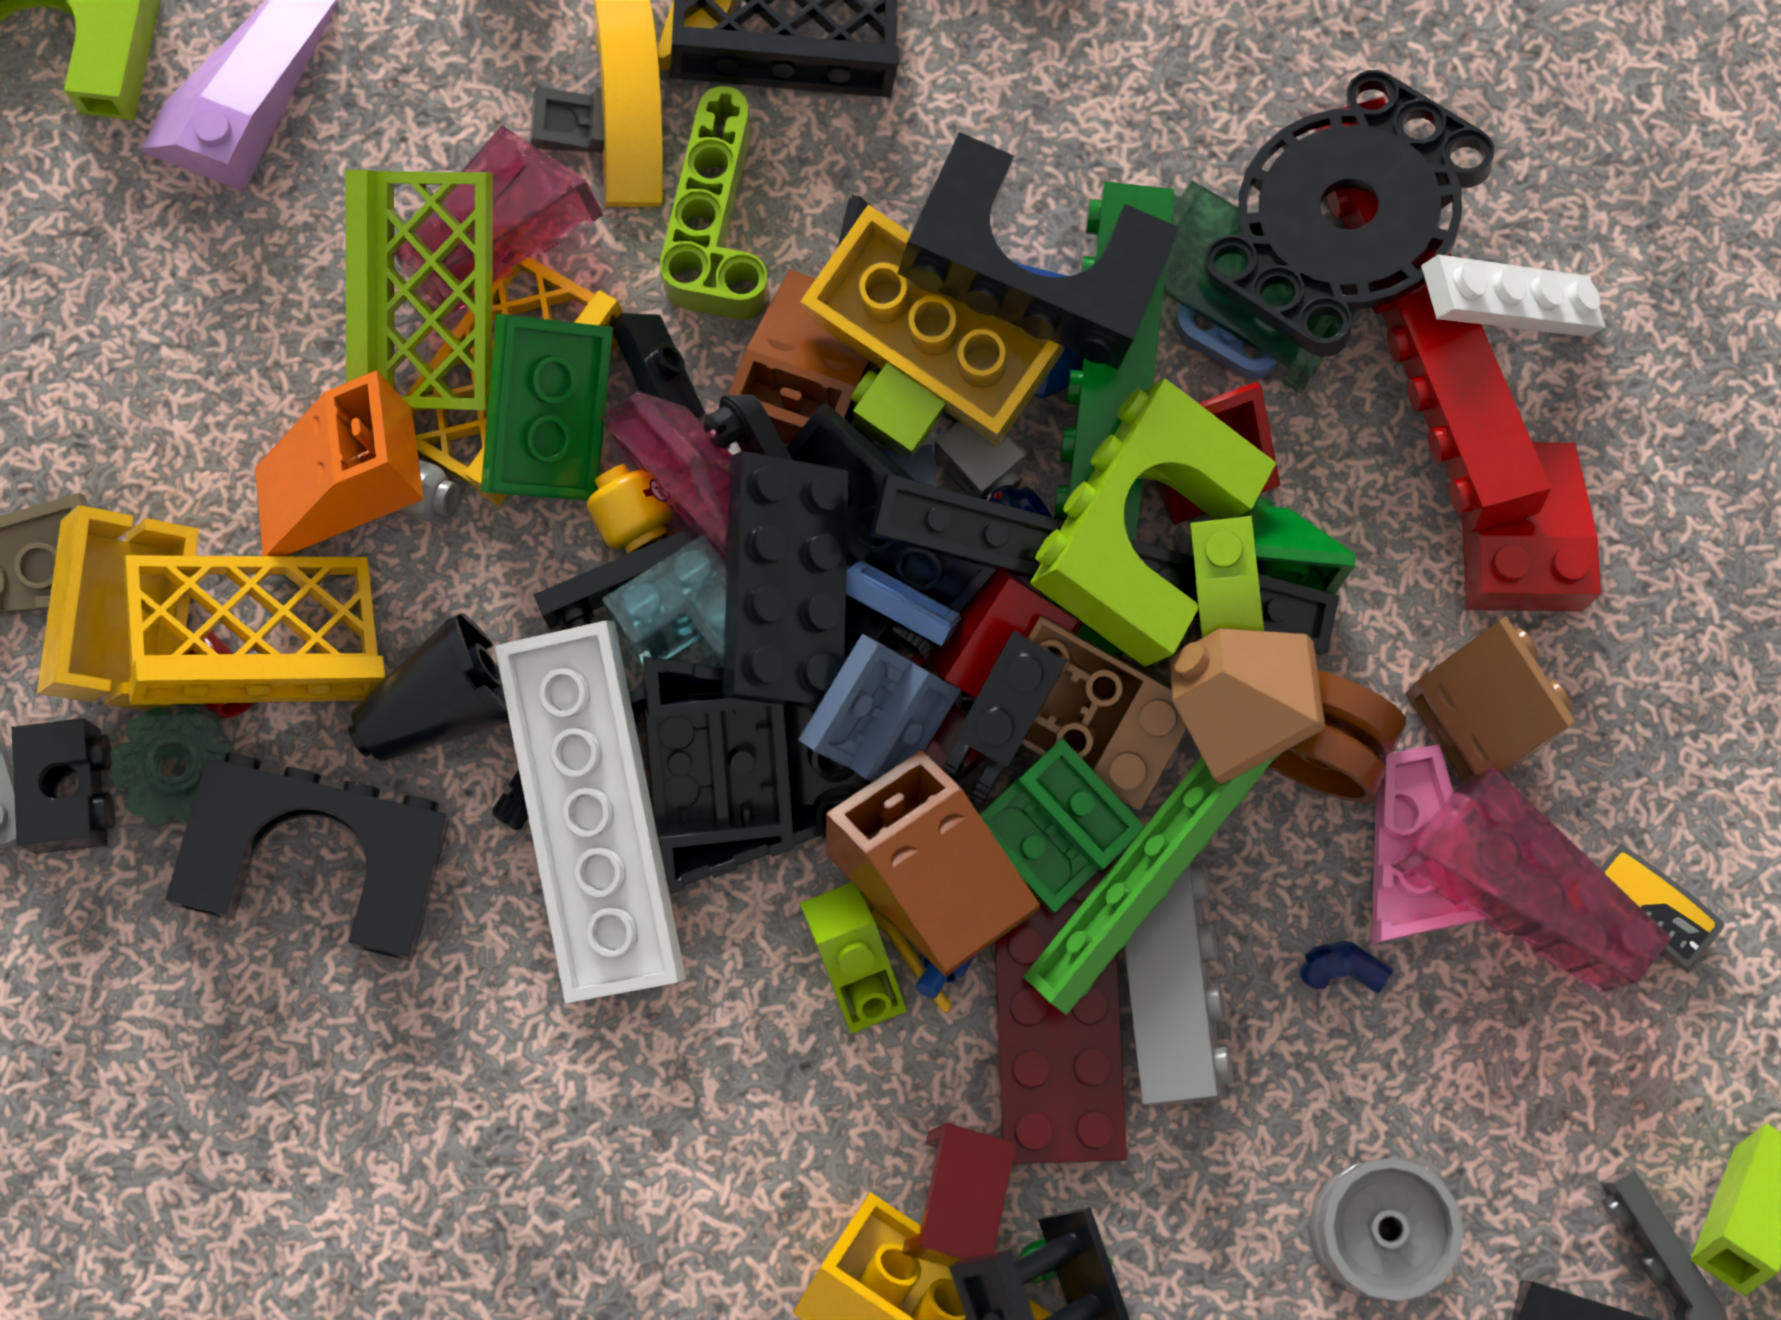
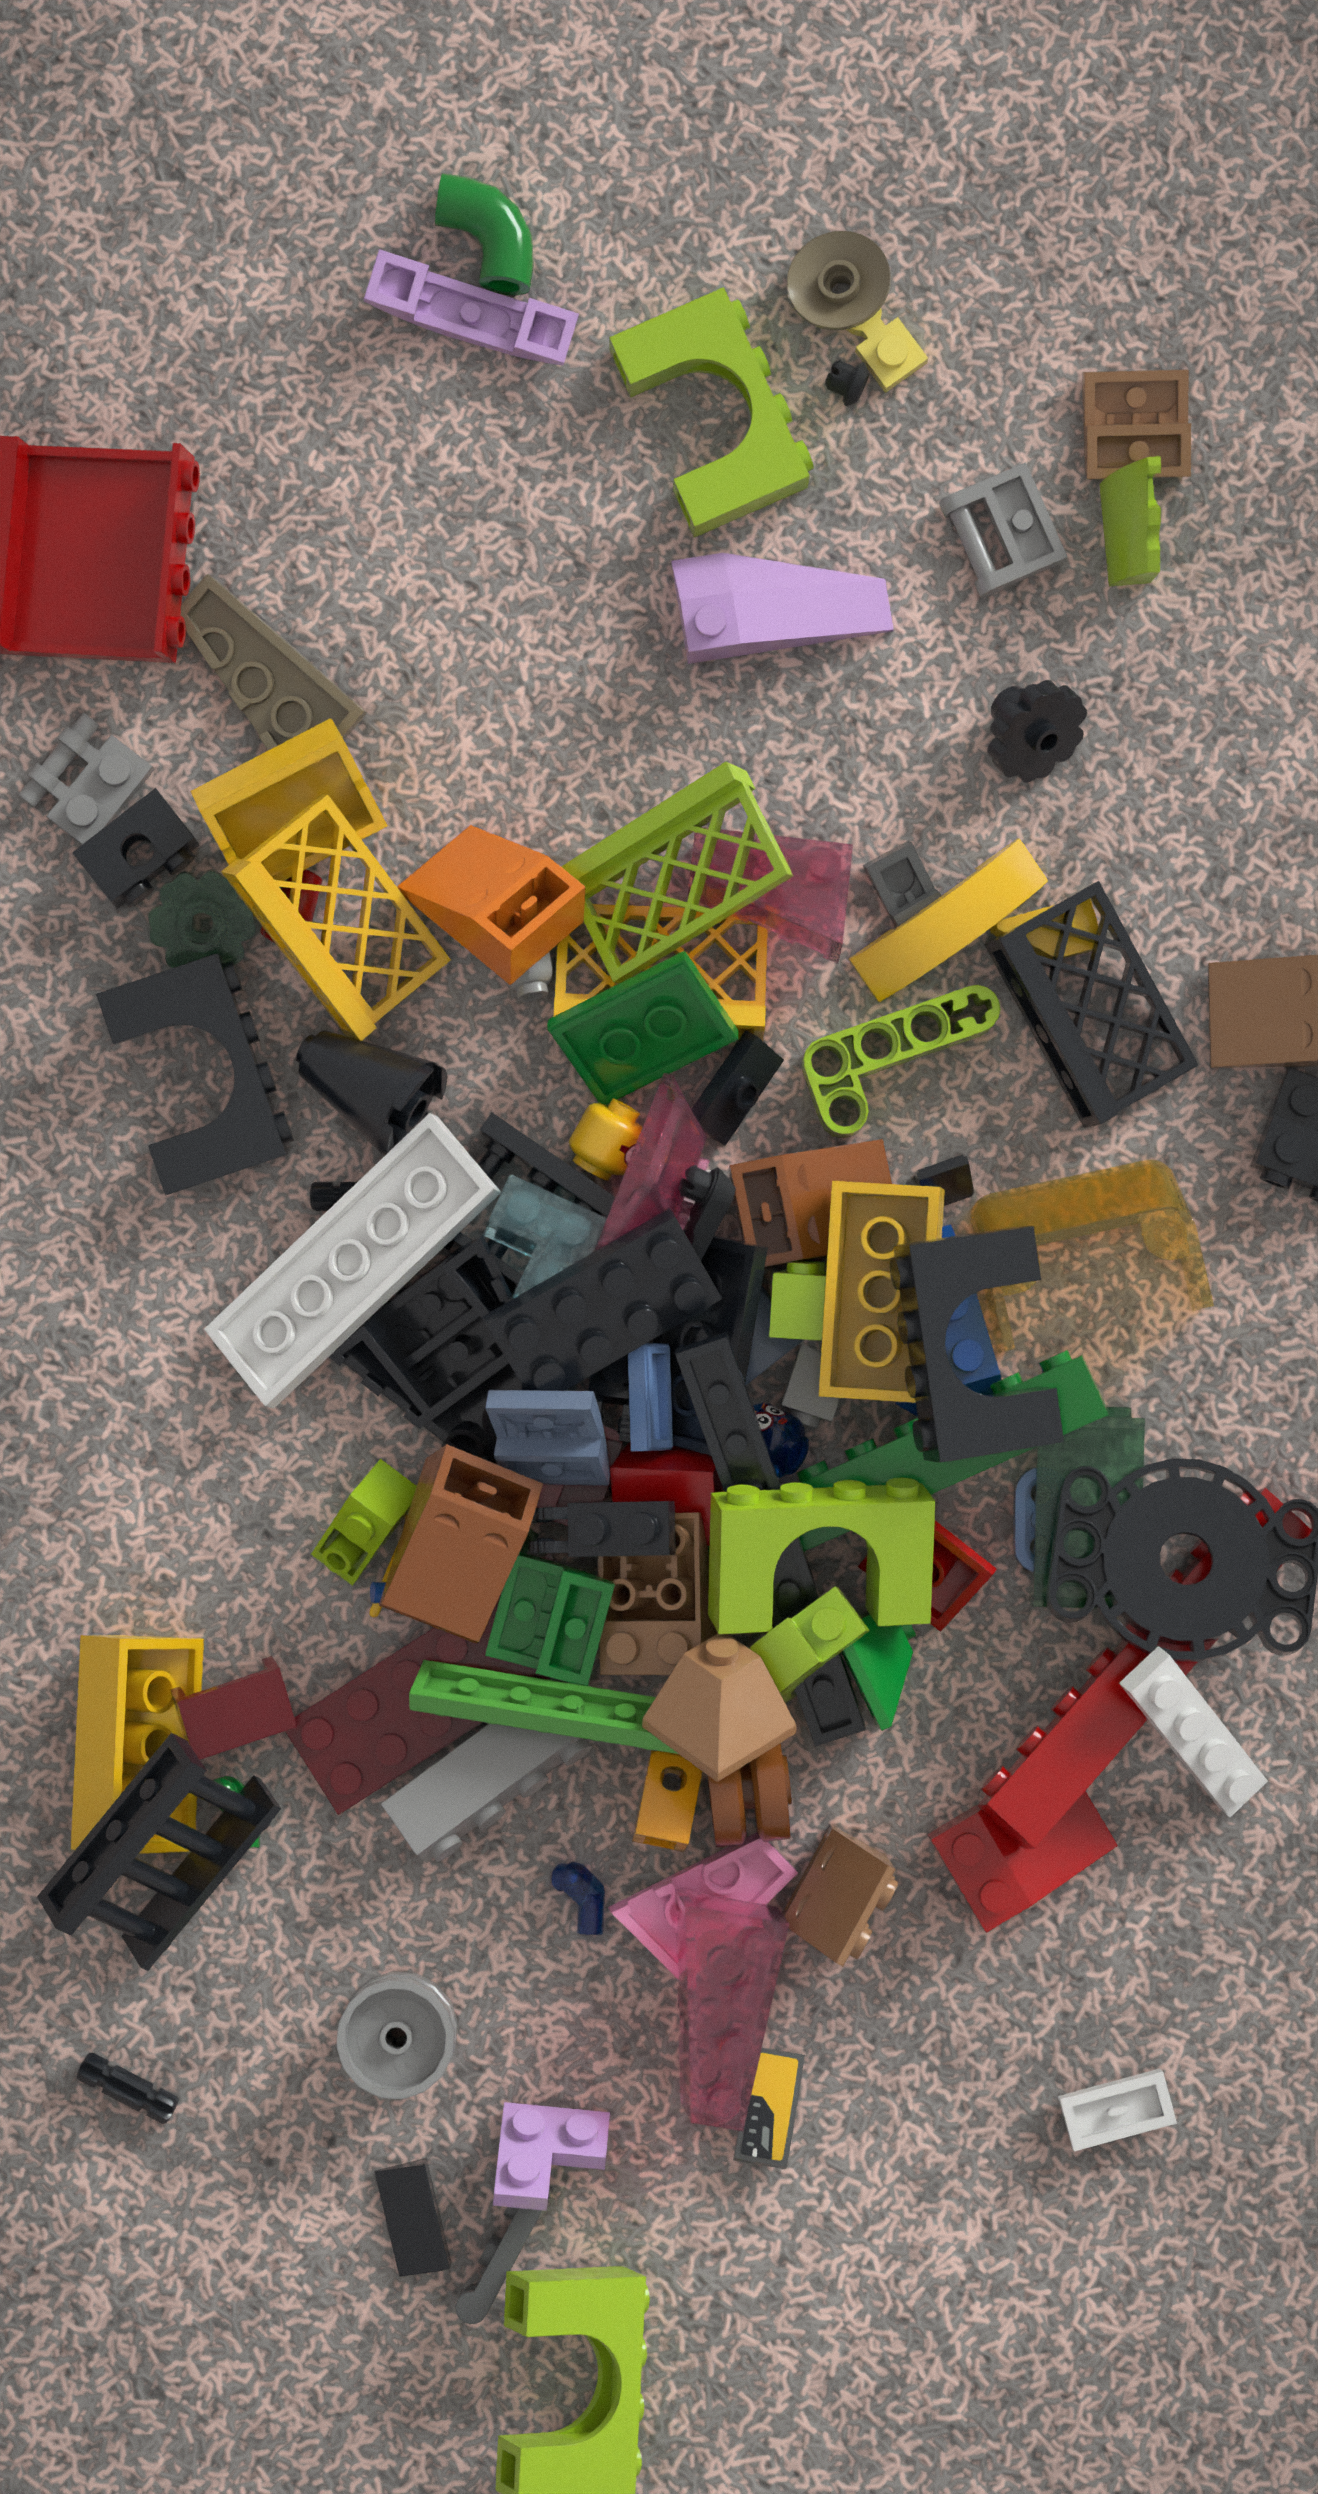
camera: 55 degrees right, 10 degrees up
none -> lavender plate [493,2102,610,2211]
none -> light orange torso [632,1750,702,1852]
none -> clear yellow windscreen [969,1160,1214,1354]

